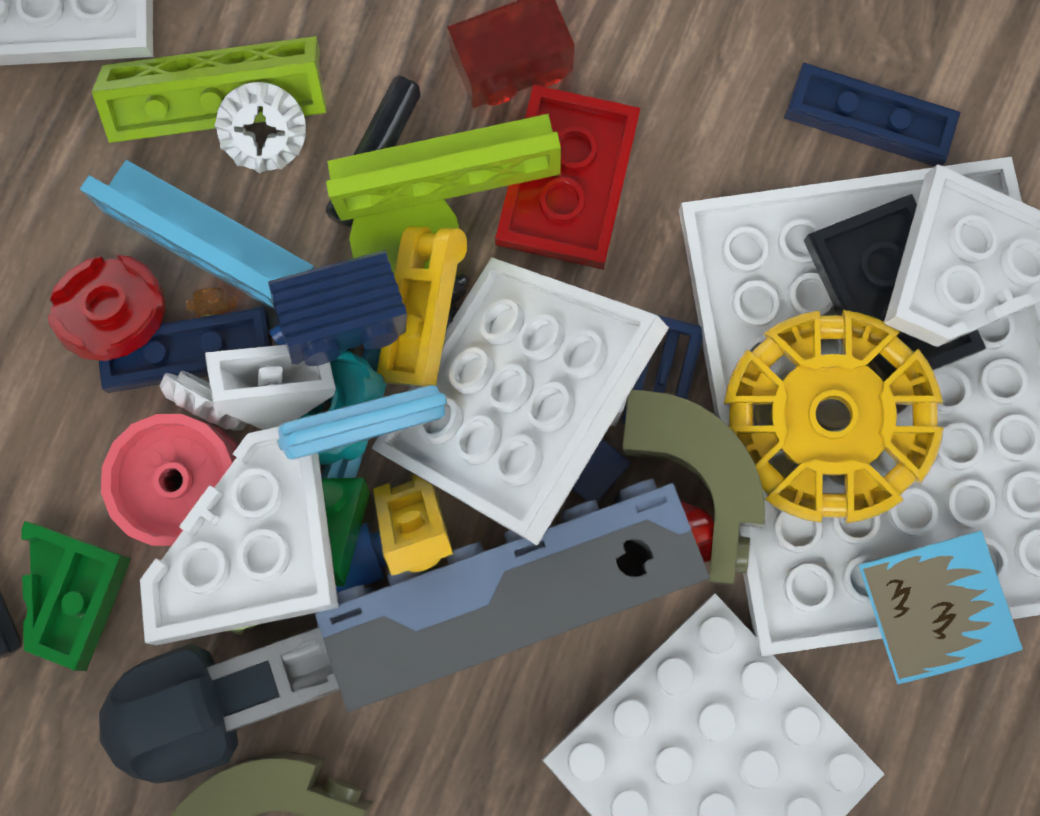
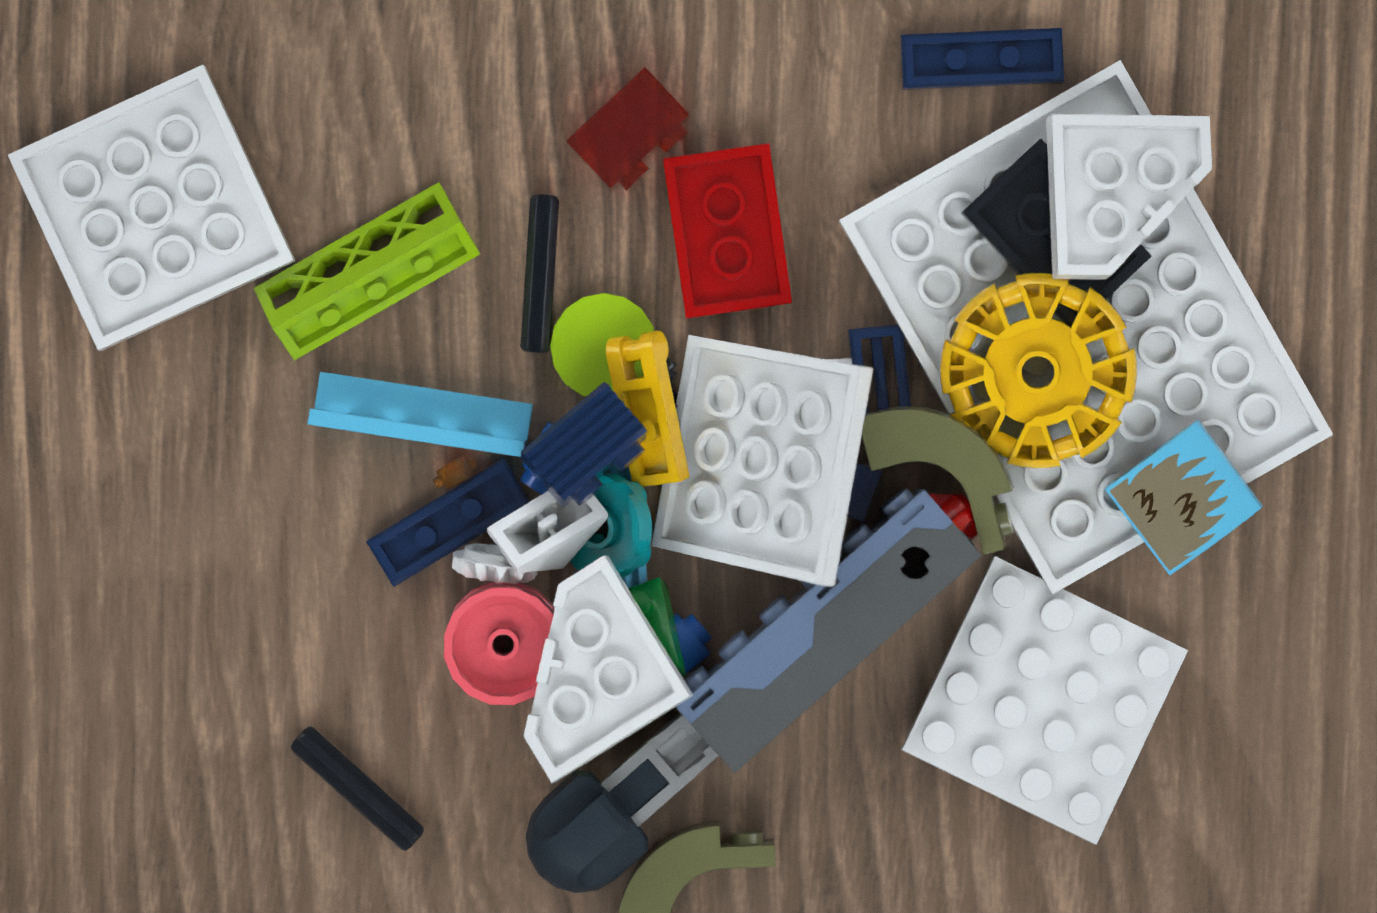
camera: 20 degrees left, 10 degrees up
green wing [21,521,132,671] -> none
red tile [48,255,166,361] -> none
white gear [215,82,306,174] -> none
medium azure axle [277,385,447,460] -> none
lime fence [326,114,561,221] -> none
yellow plate [373,474,453,576] -> none

